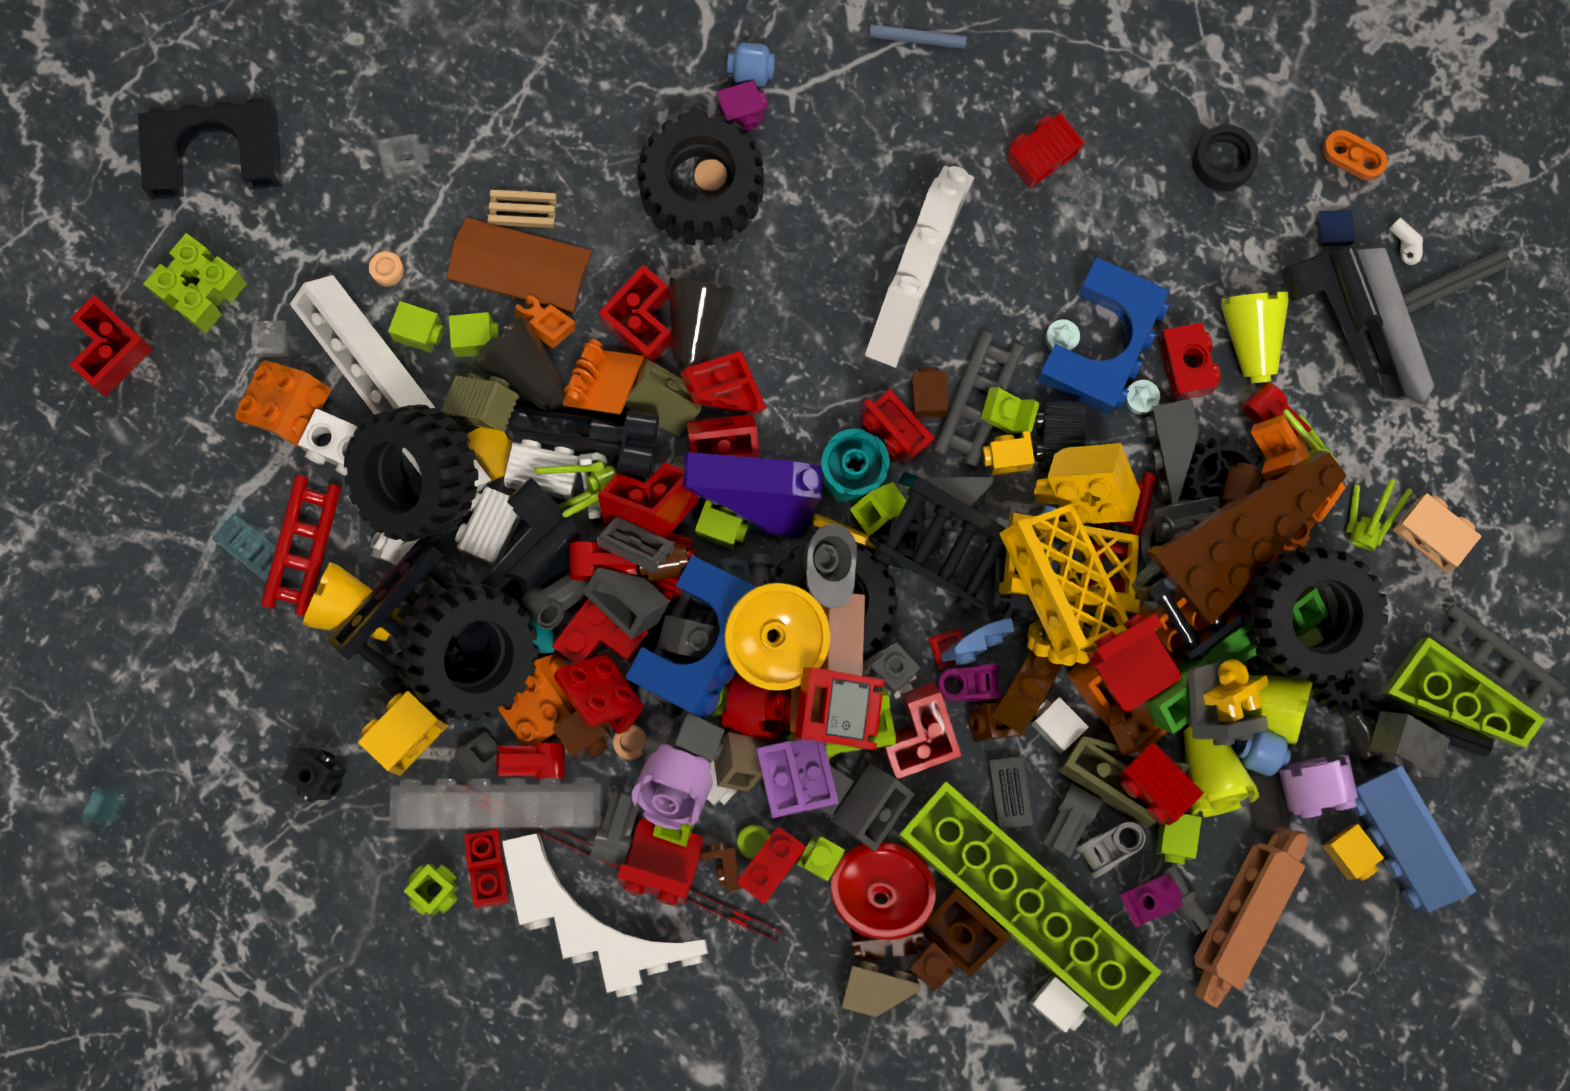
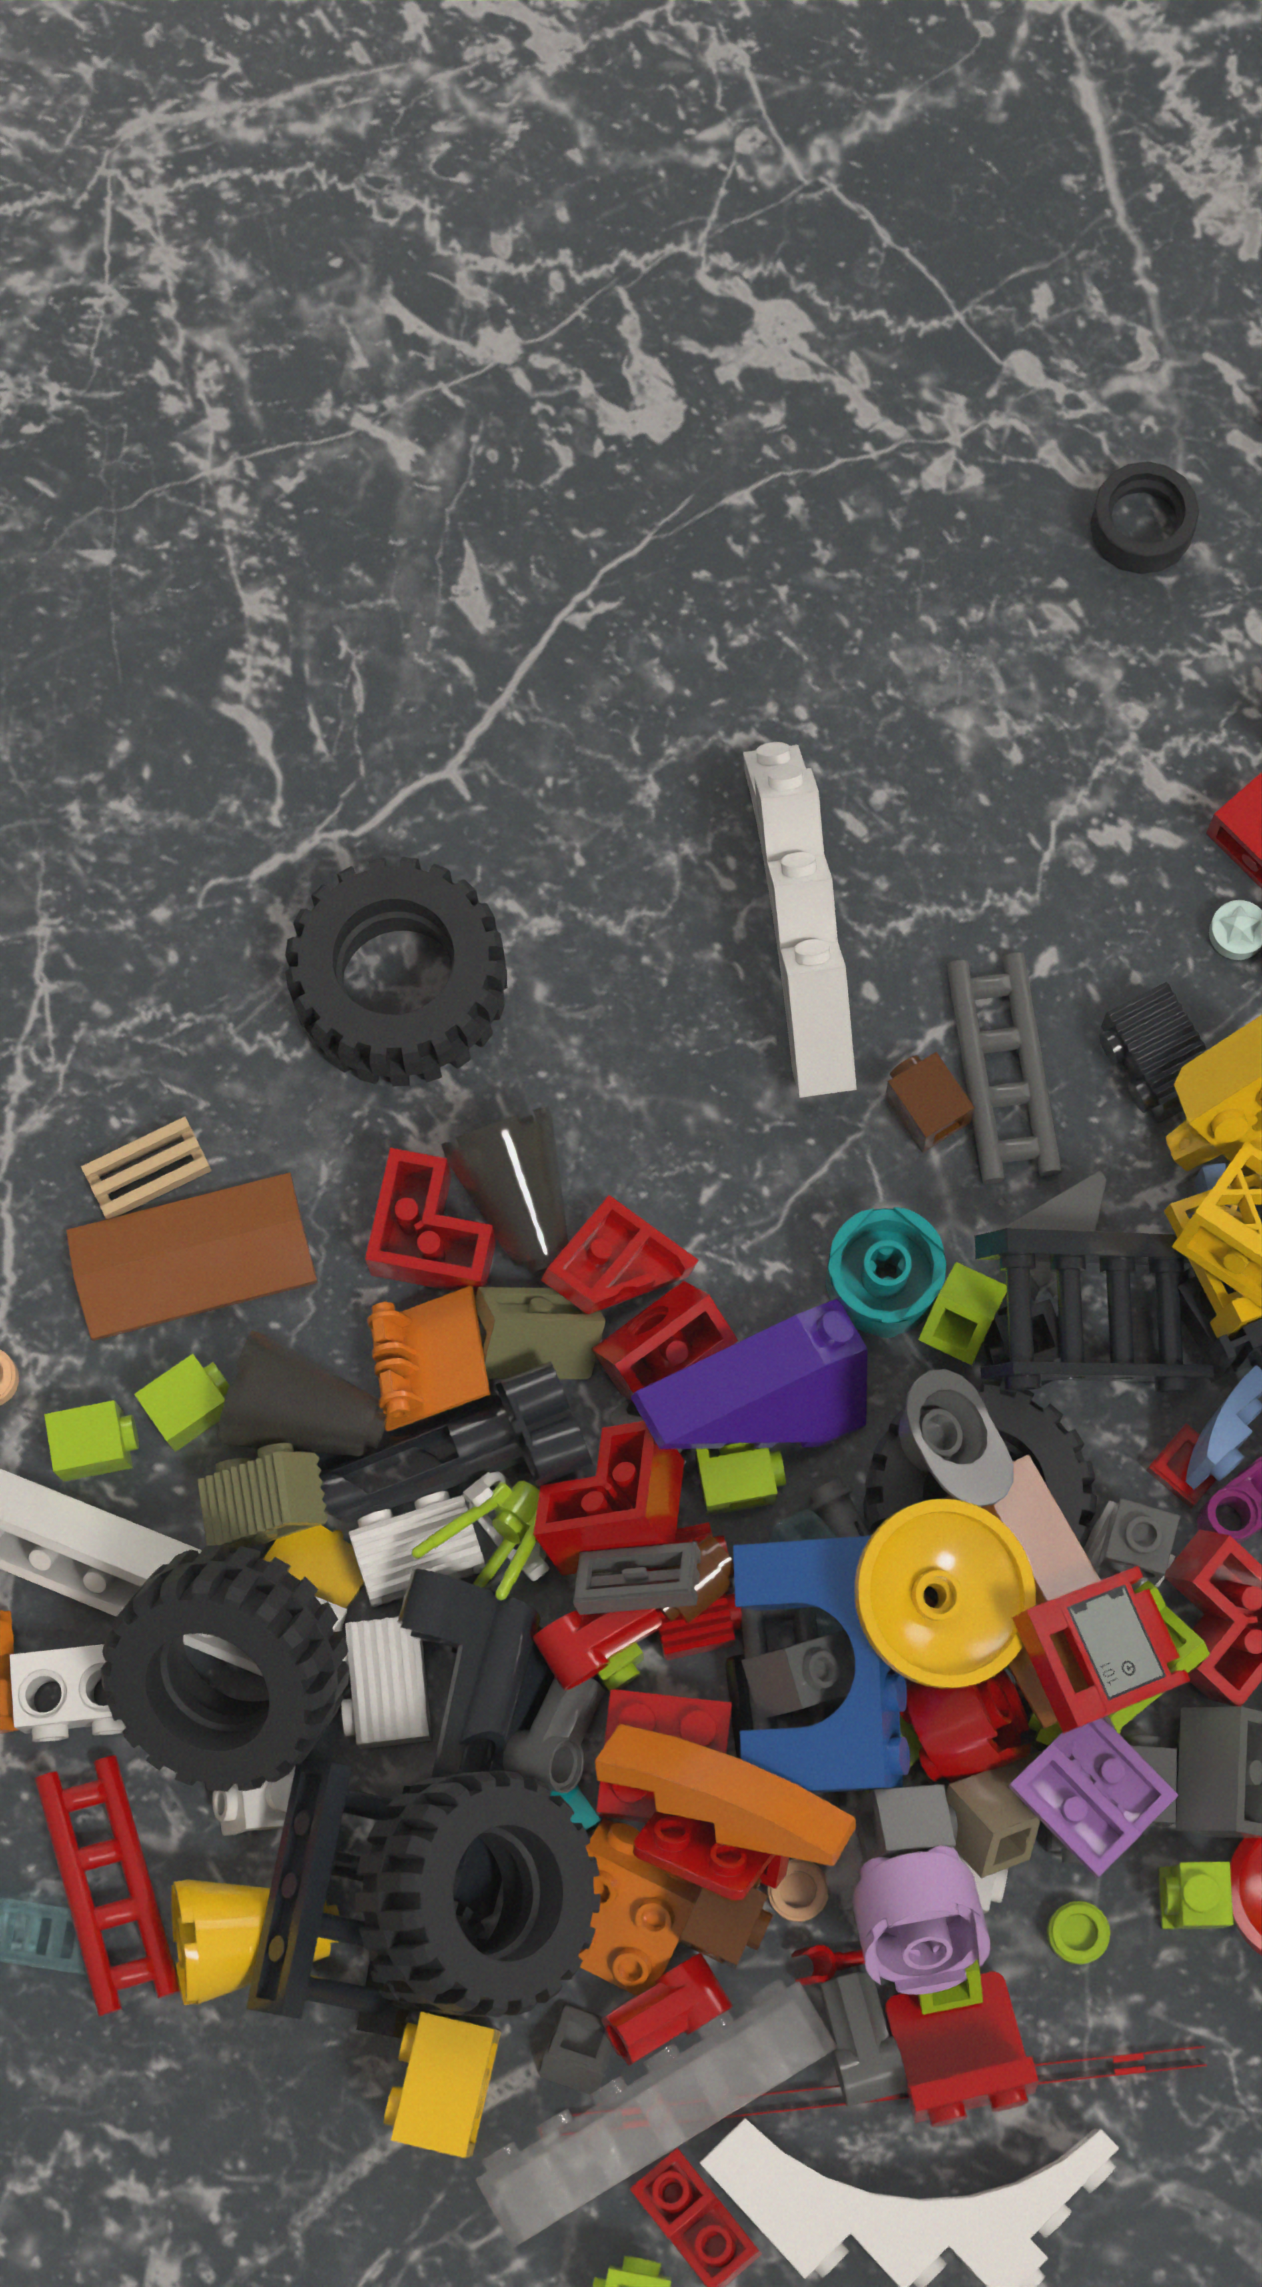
camera: 25 degrees left, 5 degrees down
black brick [282,748,347,802] -> none
orange plate [514,295,576,348] -> none
dark grey slope [584,568,670,639] -> none
light nougat tile [694,159,727,194] -> none
reddish brown bracket [700,842,742,893] -> none
magenta brick [717,80,769,131] -> none
medium blue head [727,43,775,87] -> none
red bracket [737,827,806,904] -> none
yellow piece [812,512,869,545] -> none
red bracket [860,389,935,466] -> none
sand blue bar [869,24,967,49] -> none
lime bracket [981,387,1039,434] -> none
yellow brick [982,430,1035,476] -> none
red brick [1006,113,1085,189] -> none
blue arch [1037,257,1170,415] -> none
light aqua tile [1045,319,1080,351] -> none
none -> orange slope [595,1724,856,1866]
none -> red hand [791,1945,865,1986]

